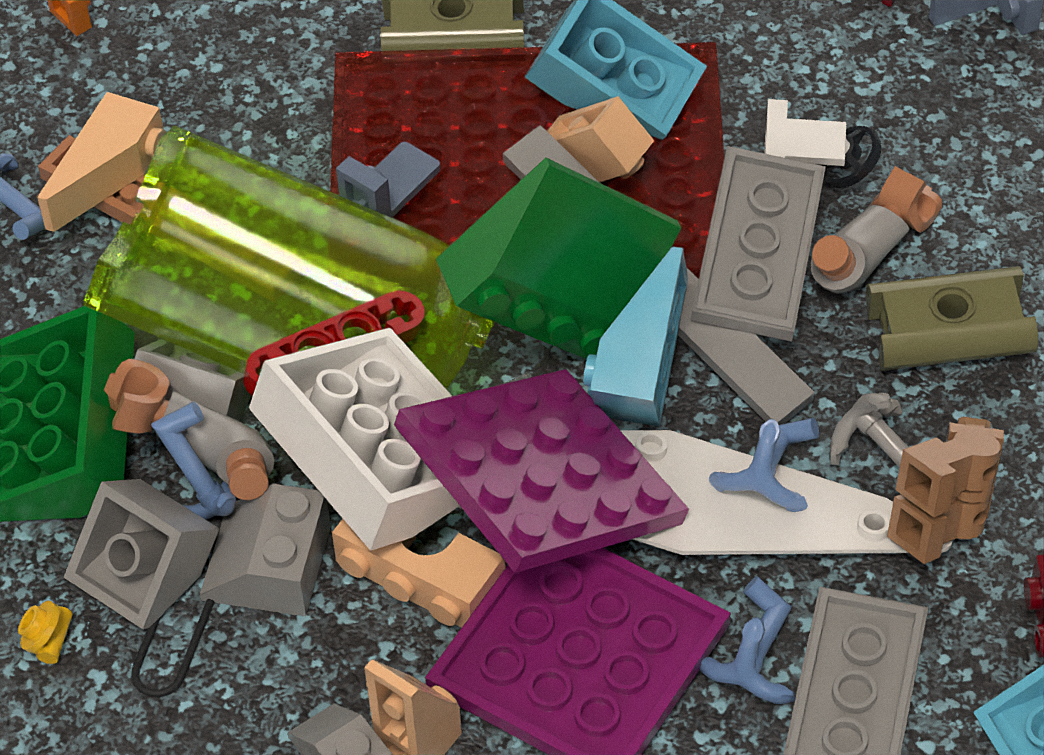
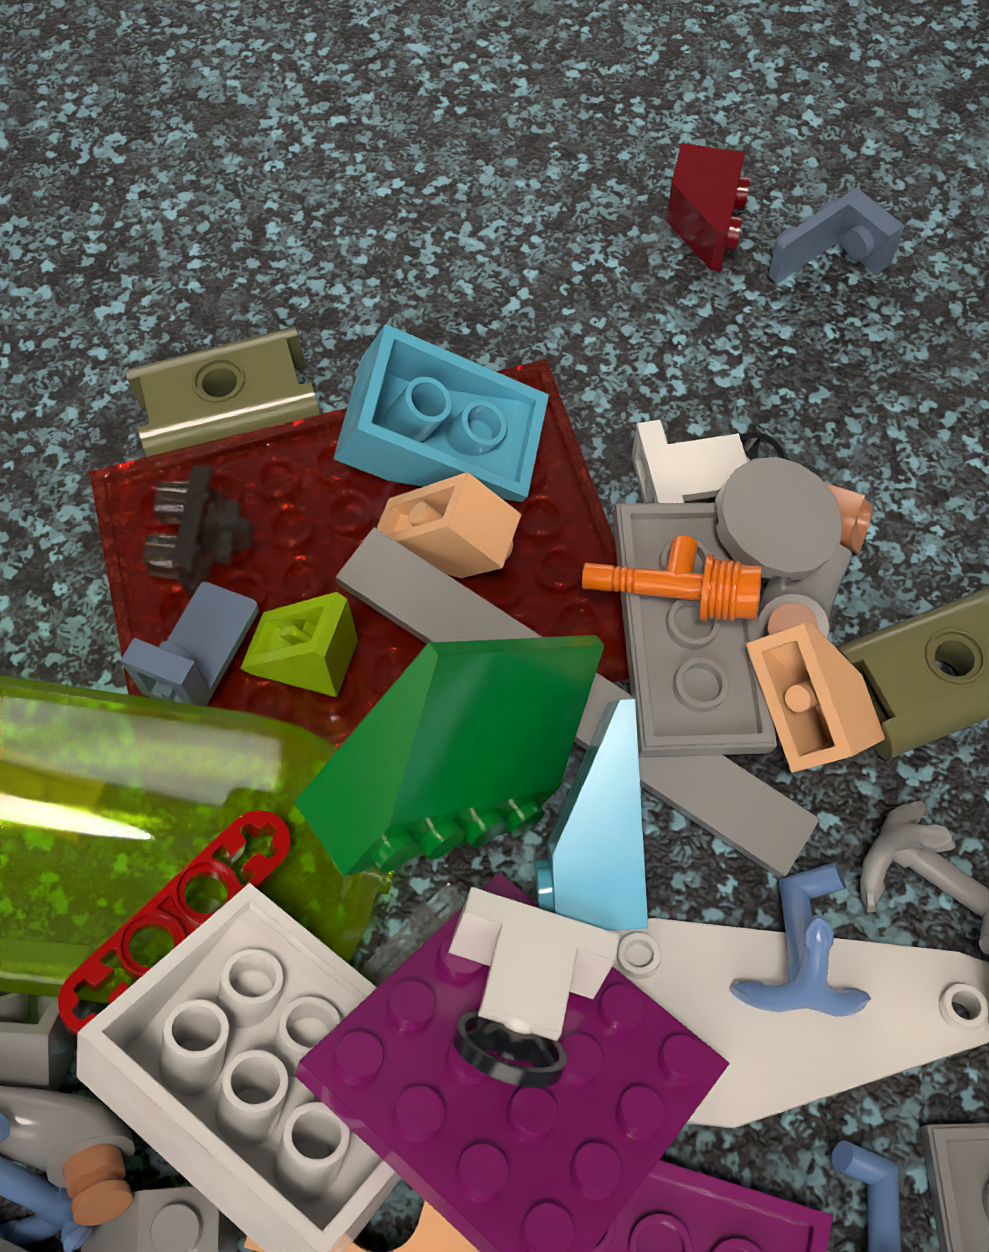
camera: 15 degrees left, 10 degrees up
none -> clear smoke hips [142,465,255,595]
none -> lime slope [241,592,358,697]
none -> white piece [448,887,620,1088]
none -> orange piece [582,535,762,622]
none -> light grey tile [714,457,843,581]
none -> light nougat slope [746,621,885,773]

